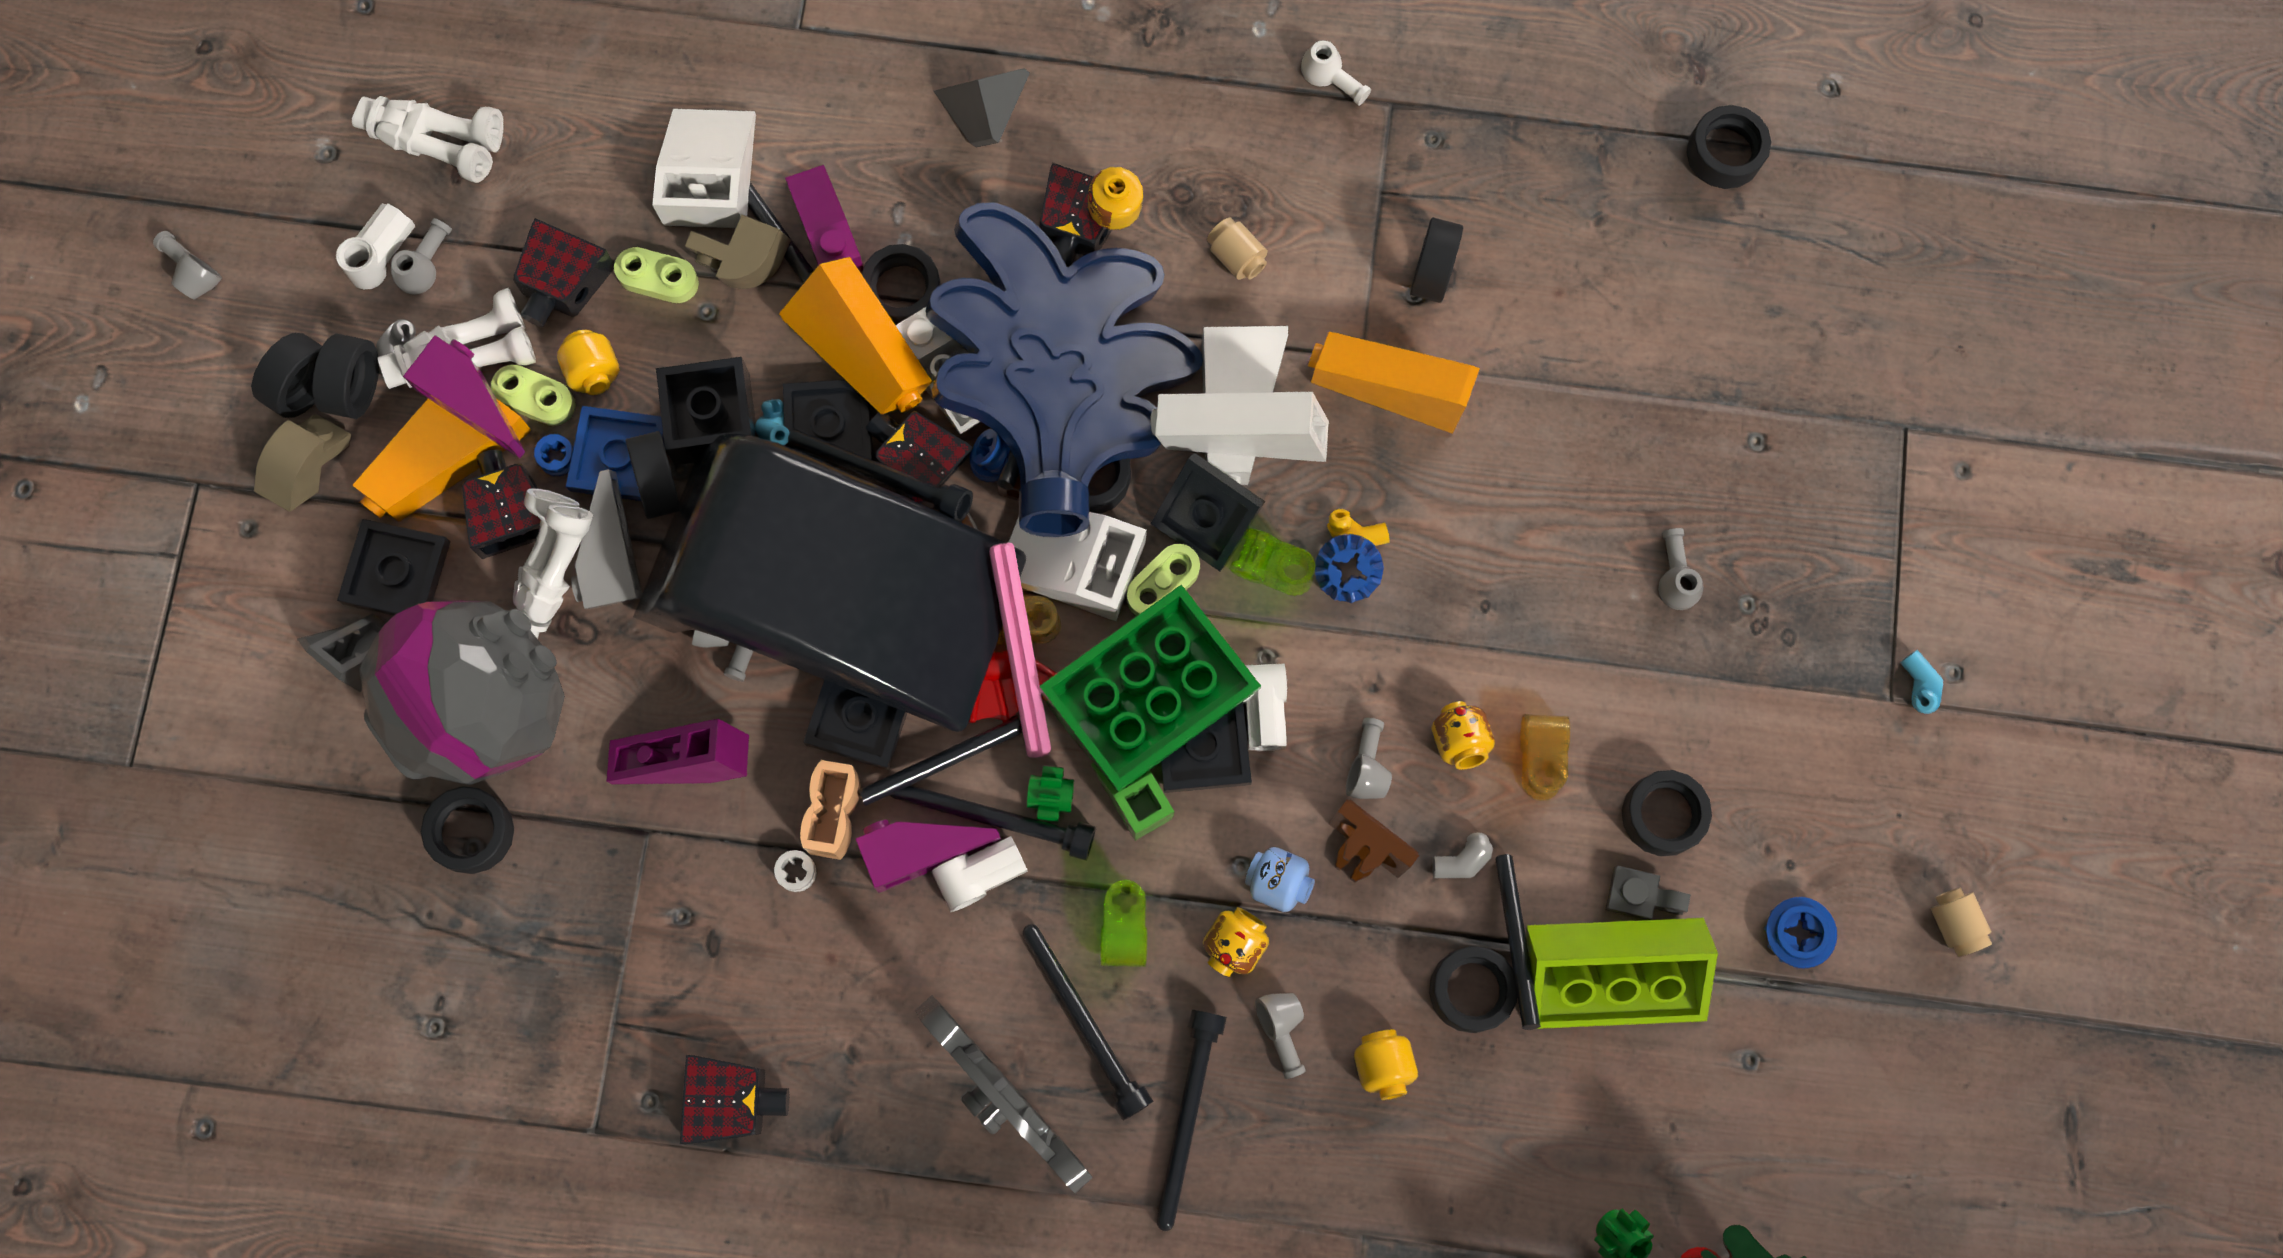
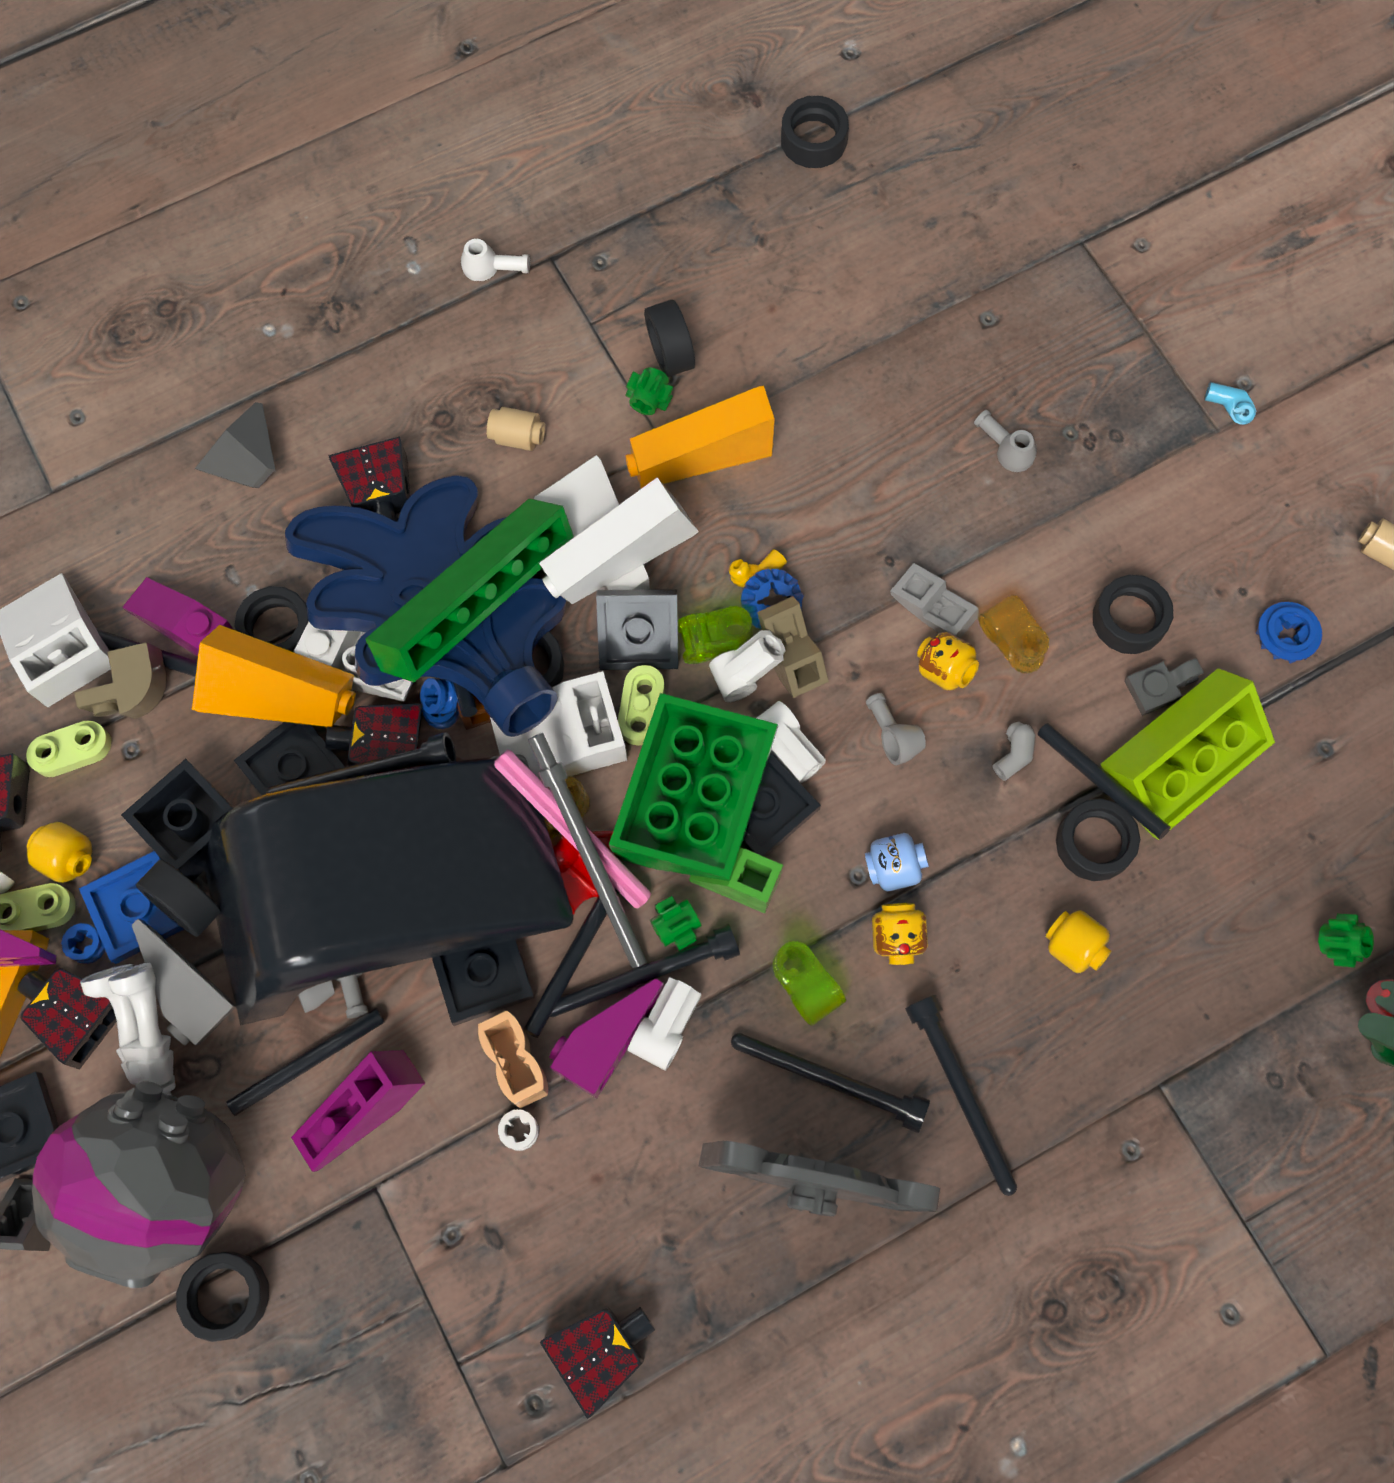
camera: 30 degrees left, 5 degrees down
medium azure arm [755,399,790,445] -> none
yellow head [1088,167,1143,230] -> none
light grey bar [1255,993,1306,1079] -> none
reddish brown piece [1329,799,1420,883] -> none
none -> black bar [226,1008,385,1116]
none -> green brick [365,498,574,682]
none -> dark grey bar [528,733,647,968]
none -> green gear [625,367,673,415]
none -> white piece [709,630,786,702]
none -> dark tan brick [757,596,829,698]
none -> light grey slope [890,563,979,638]

